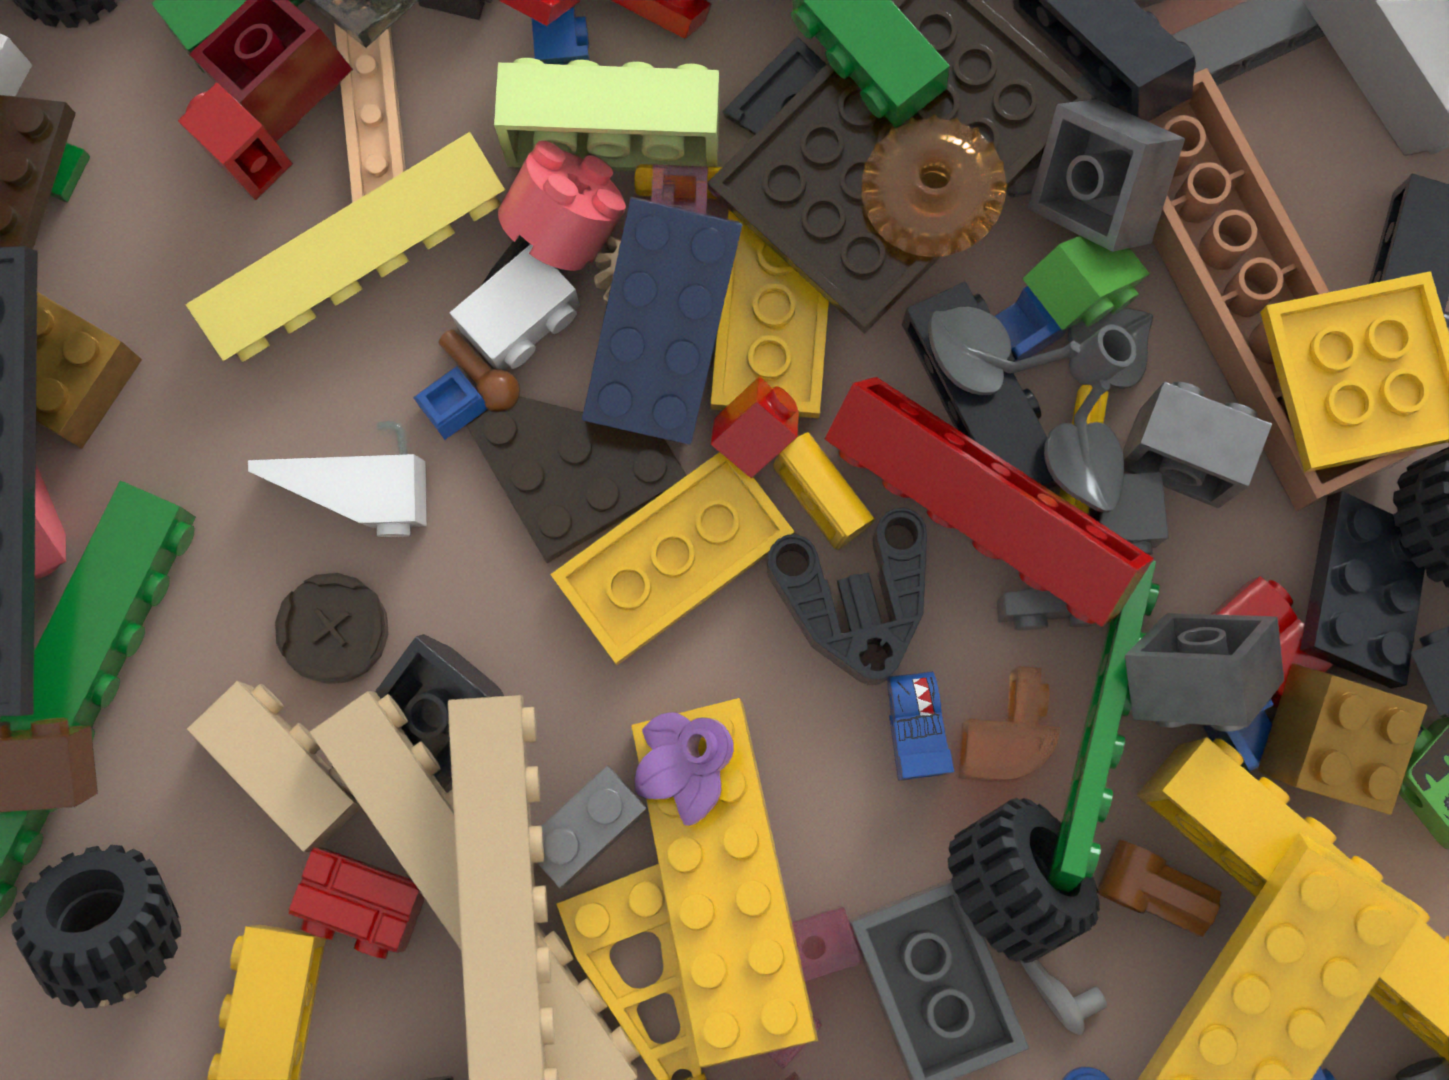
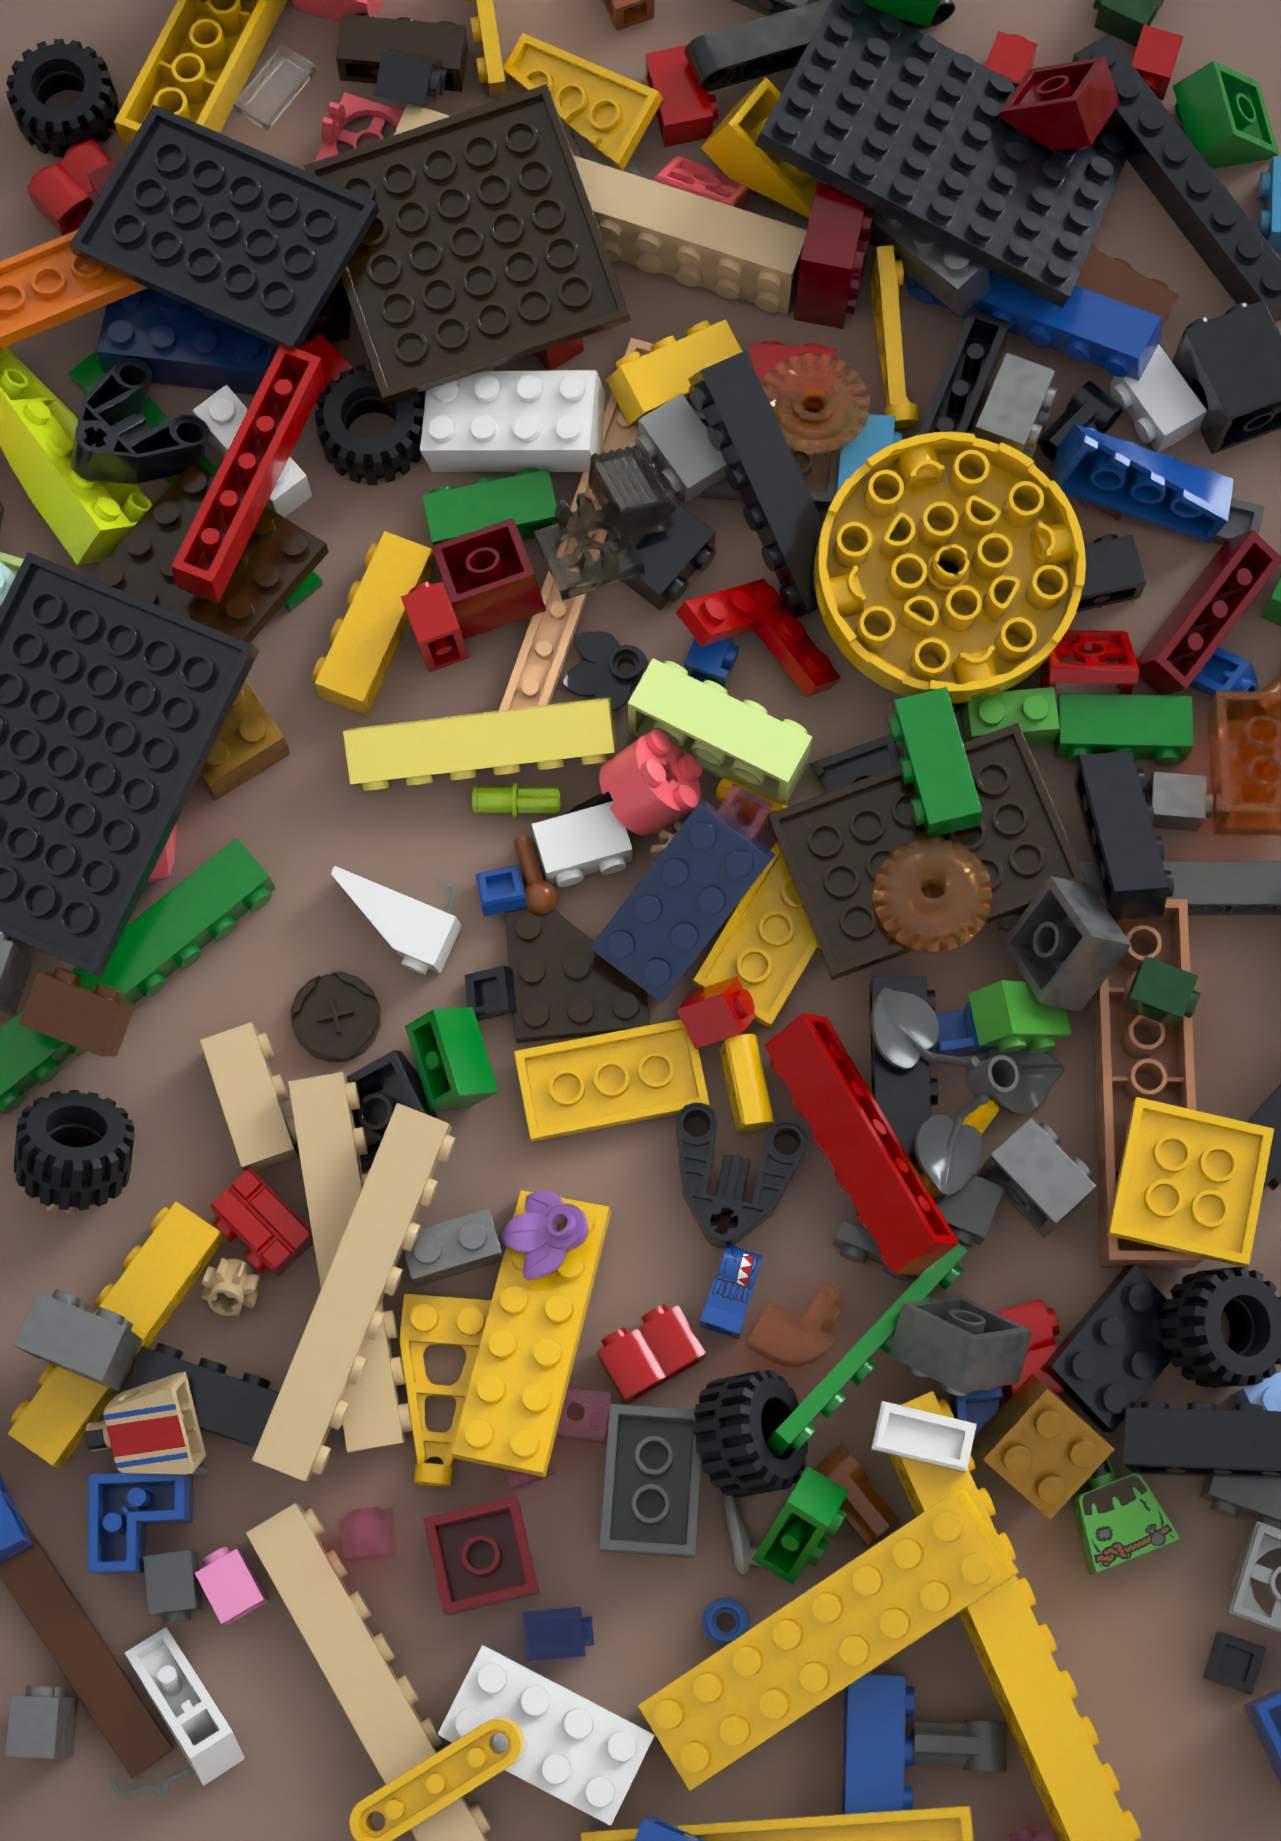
camera: 25 degrees right, 5 degrees down
none -> tan gear [201,1258,260,1316]
none -> yellow brick [312,531,435,716]
none -> green brick [405,1007,499,1111]
none -> black tile [465,965,517,1021]
none -> lime axle [472,782,562,818]
none -> black plate [563,631,648,711]
none -> red brick [597,1304,706,1405]
none -> green brick [752,1466,849,1585]
none -> white tile [871,1401,977,1473]
none -> dark green brick [1123,956,1200,1028]

